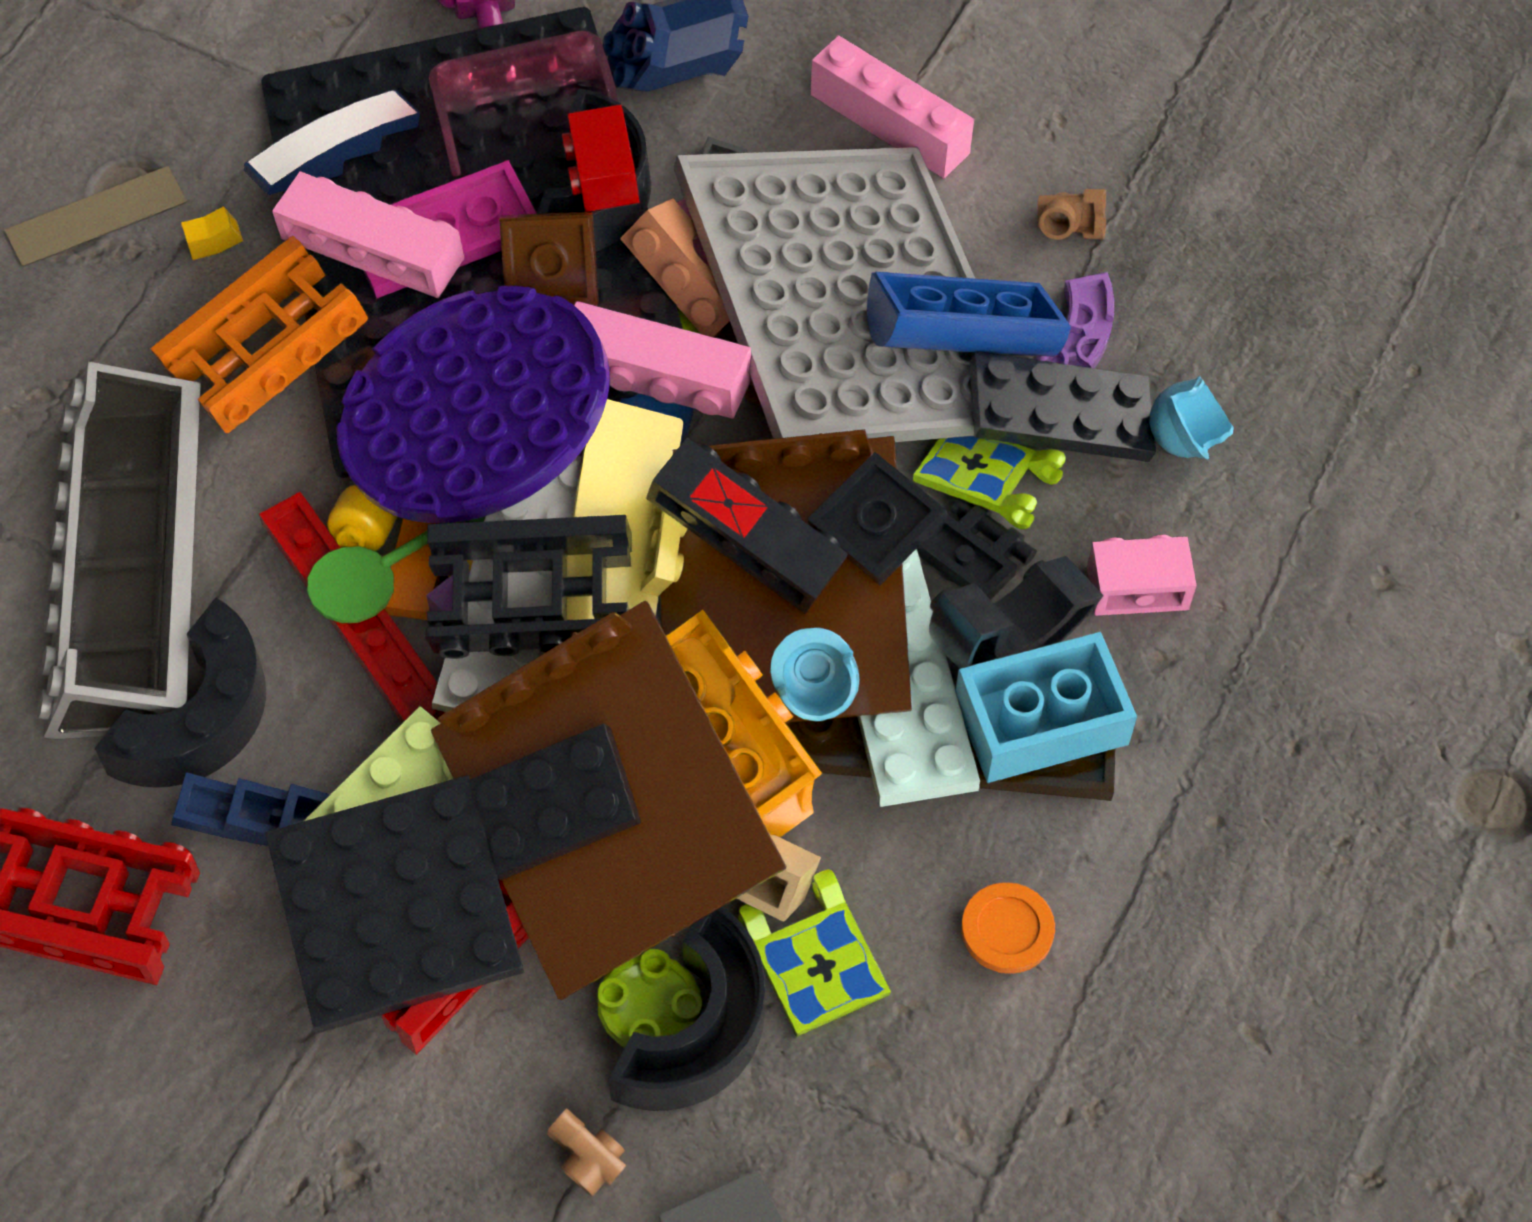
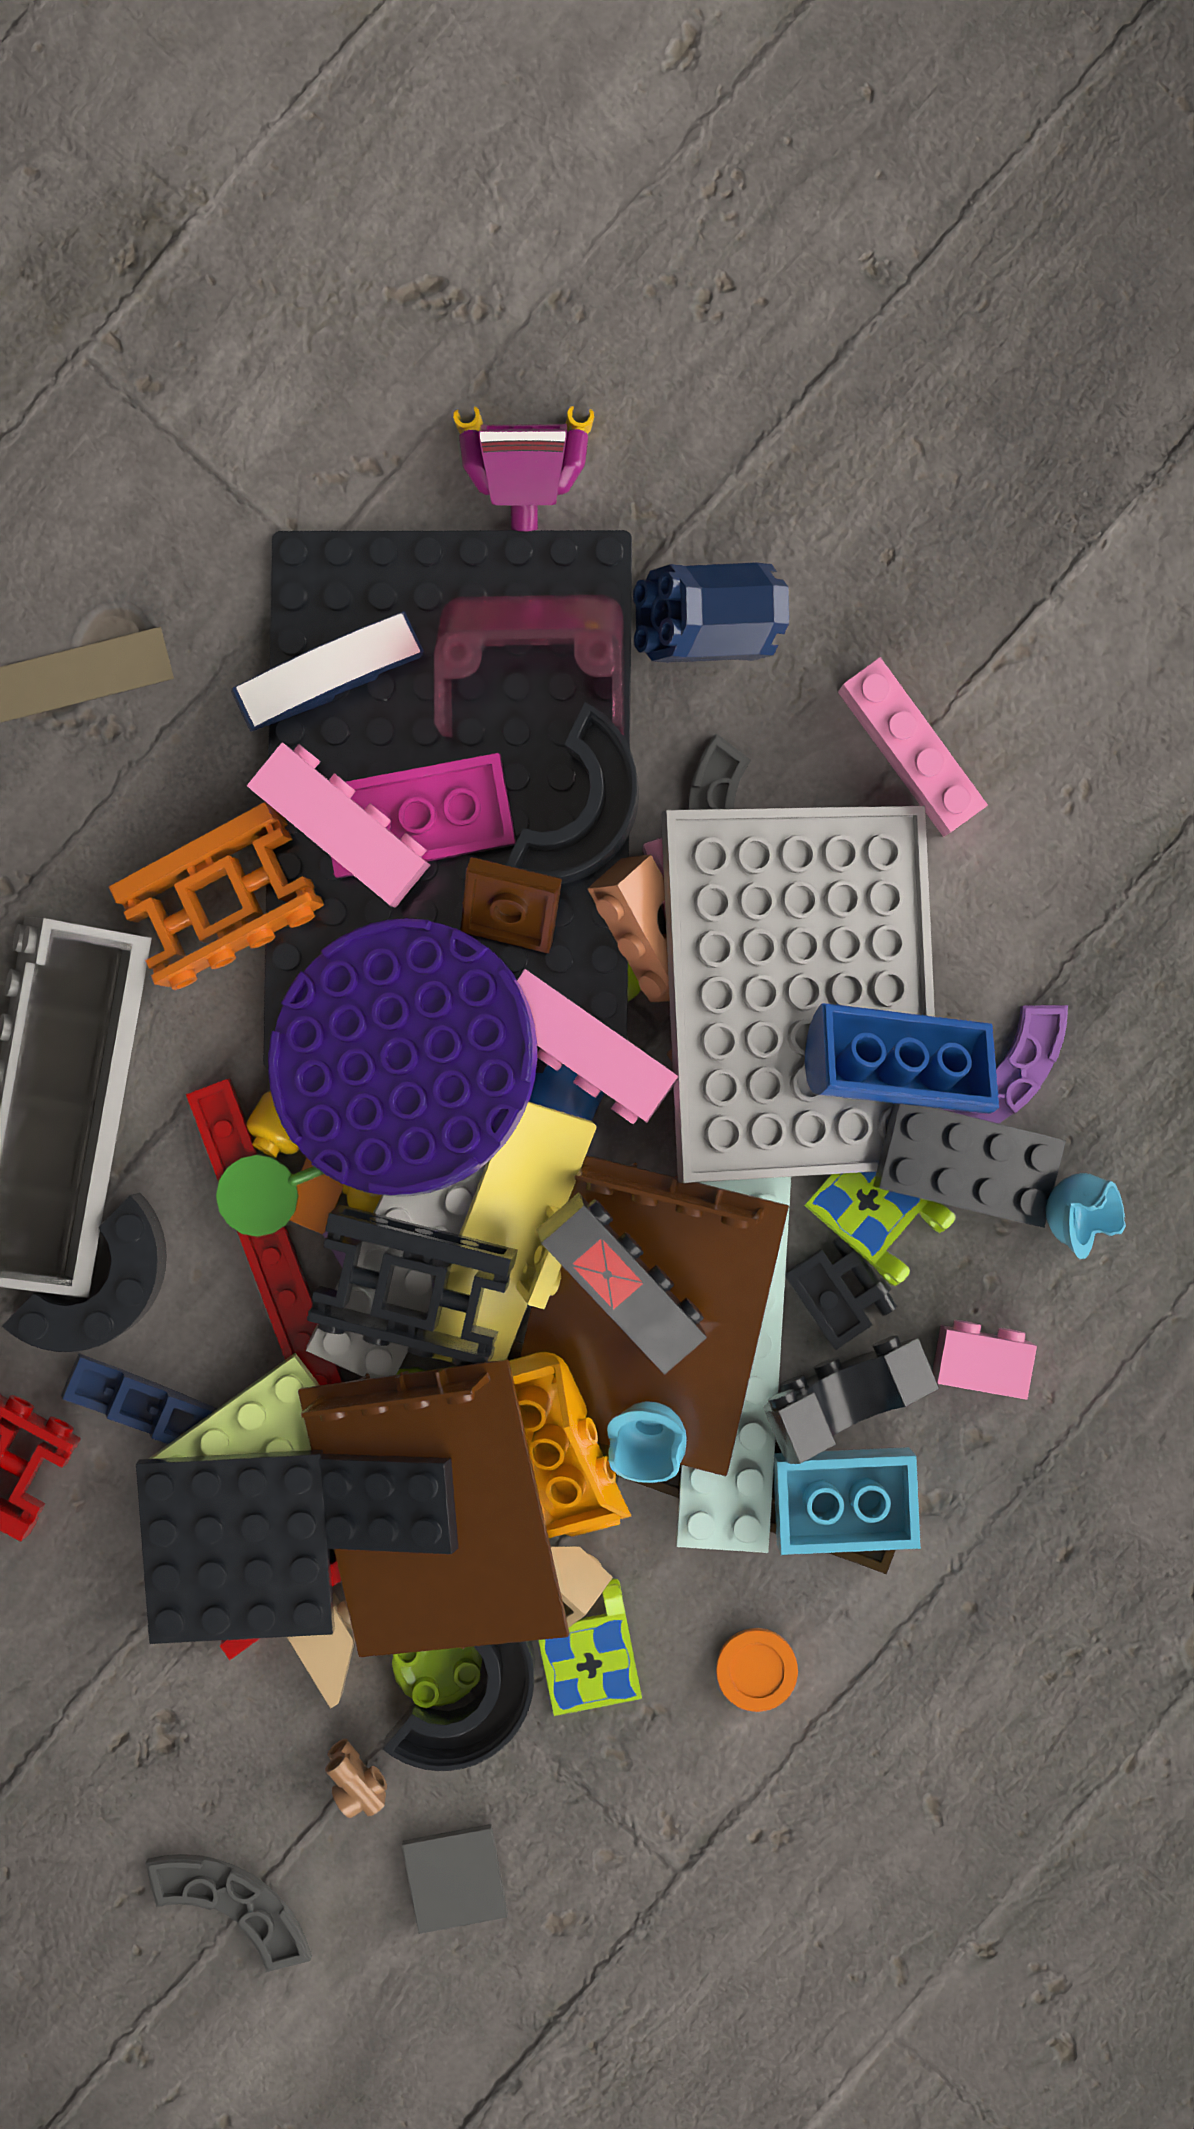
camera: 15 degrees right, 30 degrees up
yellow piece [181,206,243,260] -> none
red brick [562,105,640,212] -> none
black plate [807,452,948,585] -> none
medium nougat plate [1037,188,1106,240] -> none
none -> tan slope [287,1593,355,1708]

